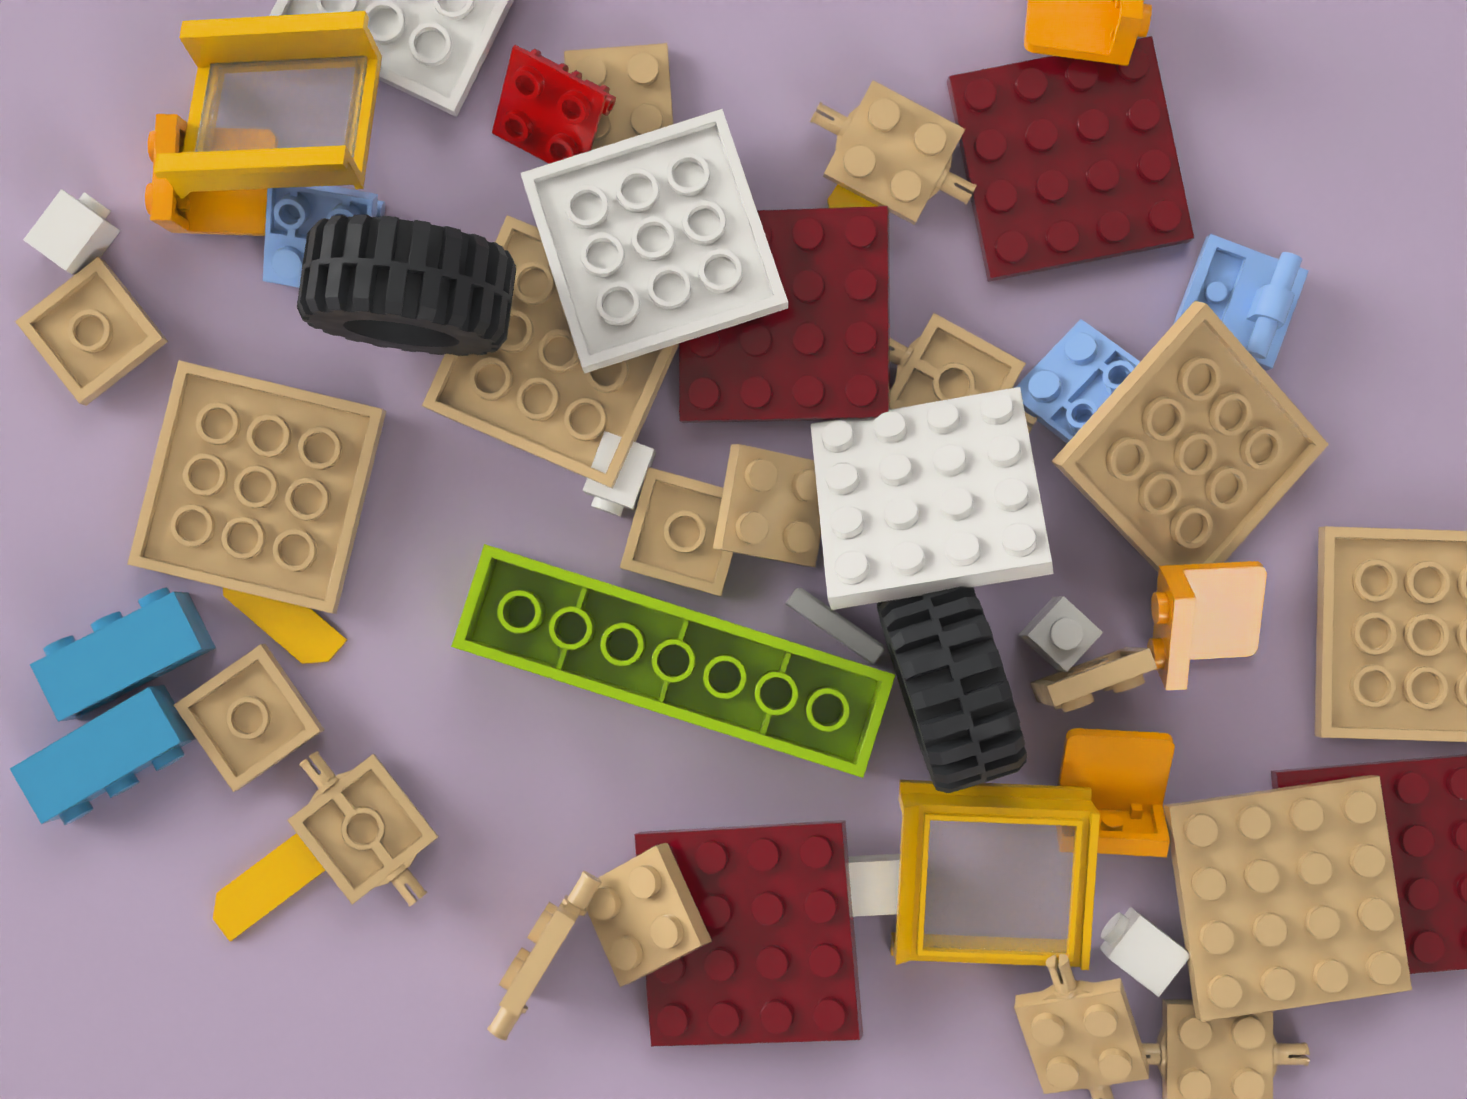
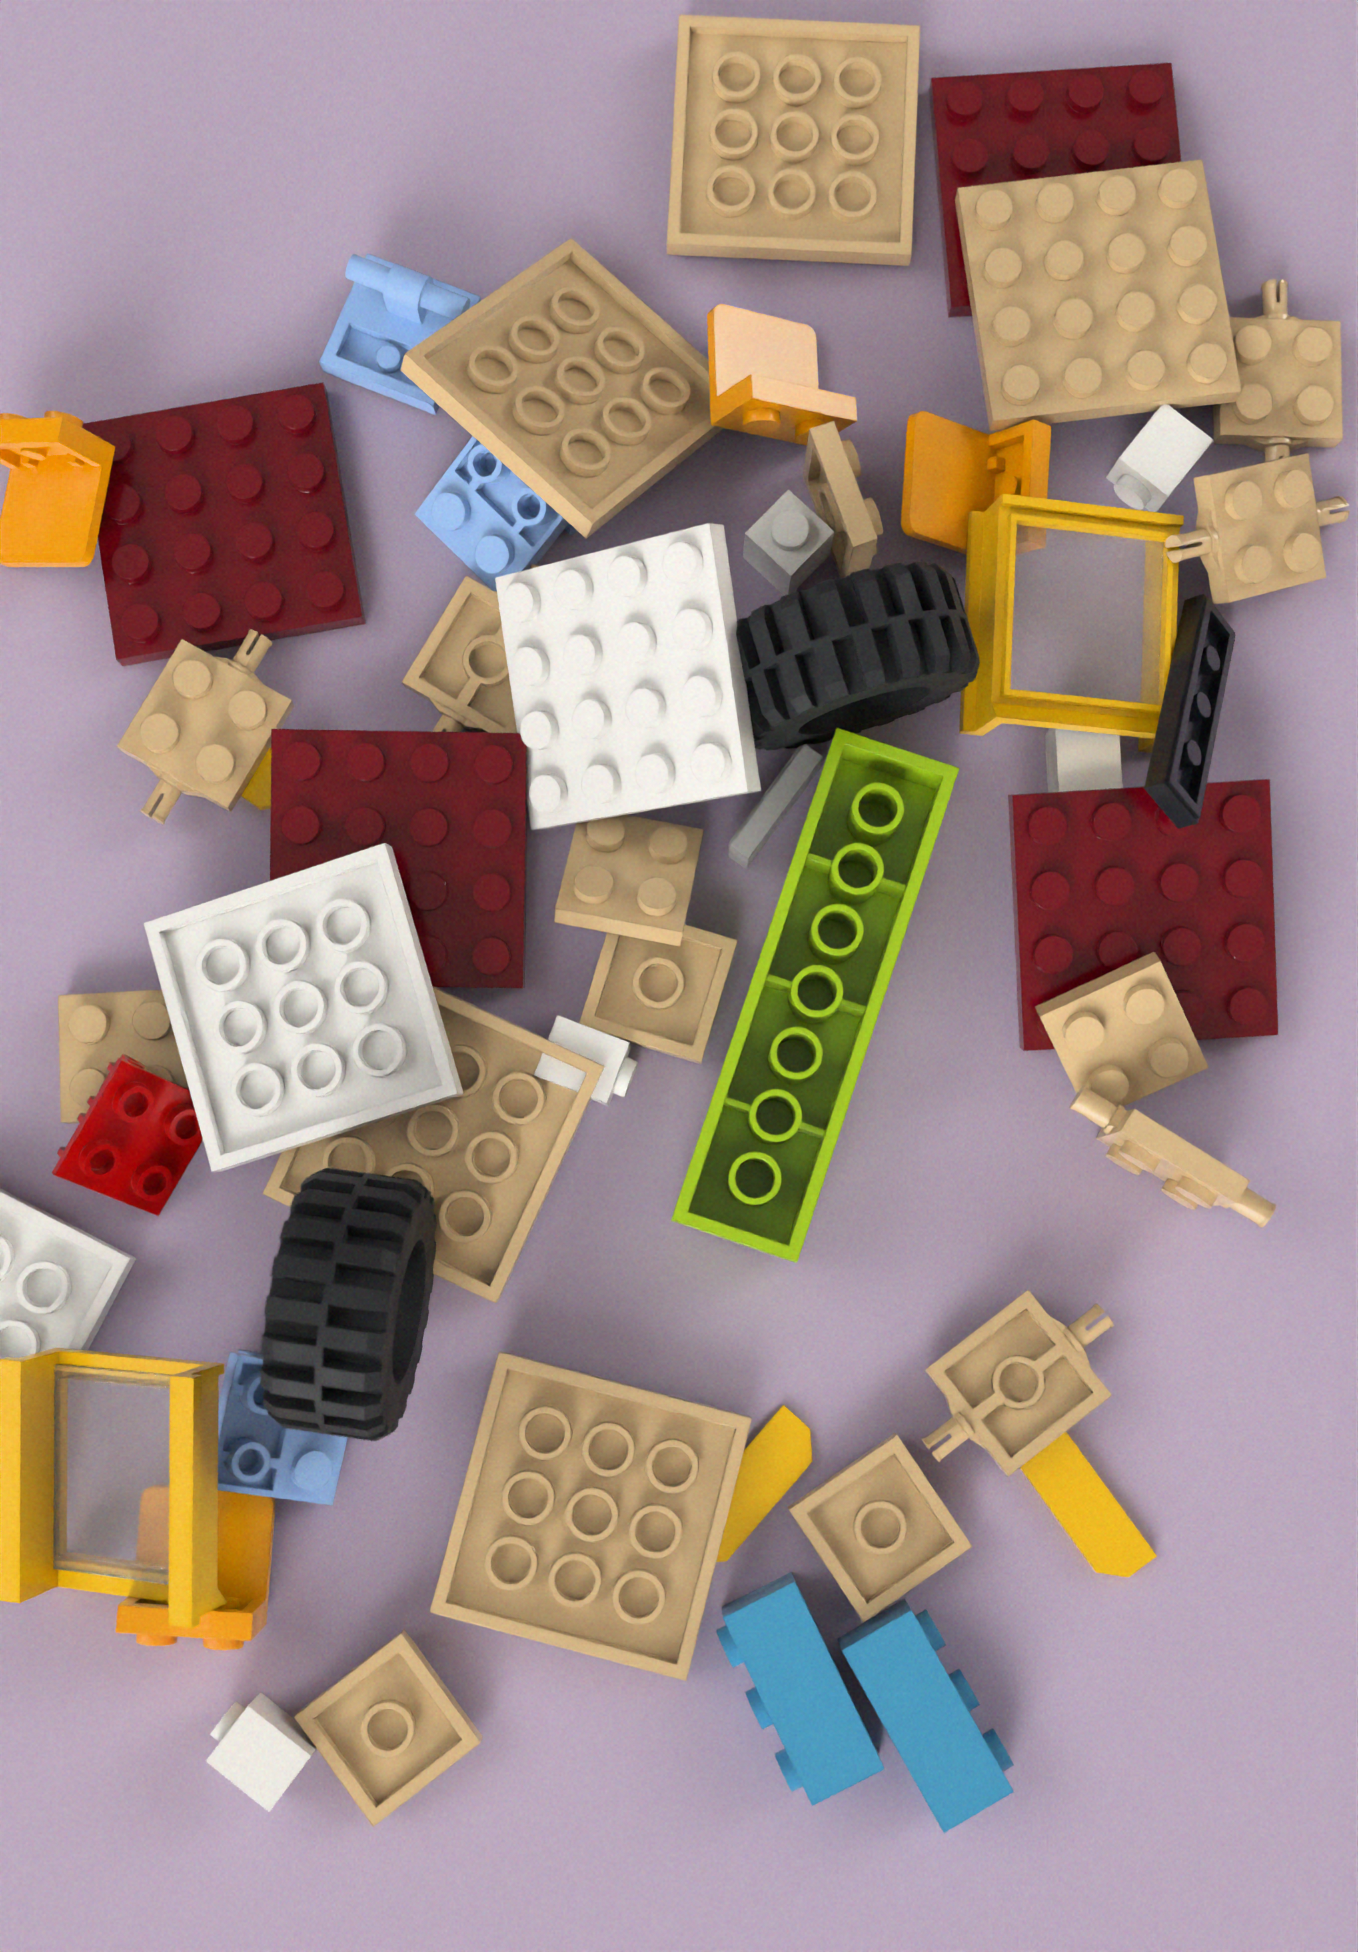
camera: 85 degrees left, 5 degrees down
none -> black tile [1144,594,1236,829]

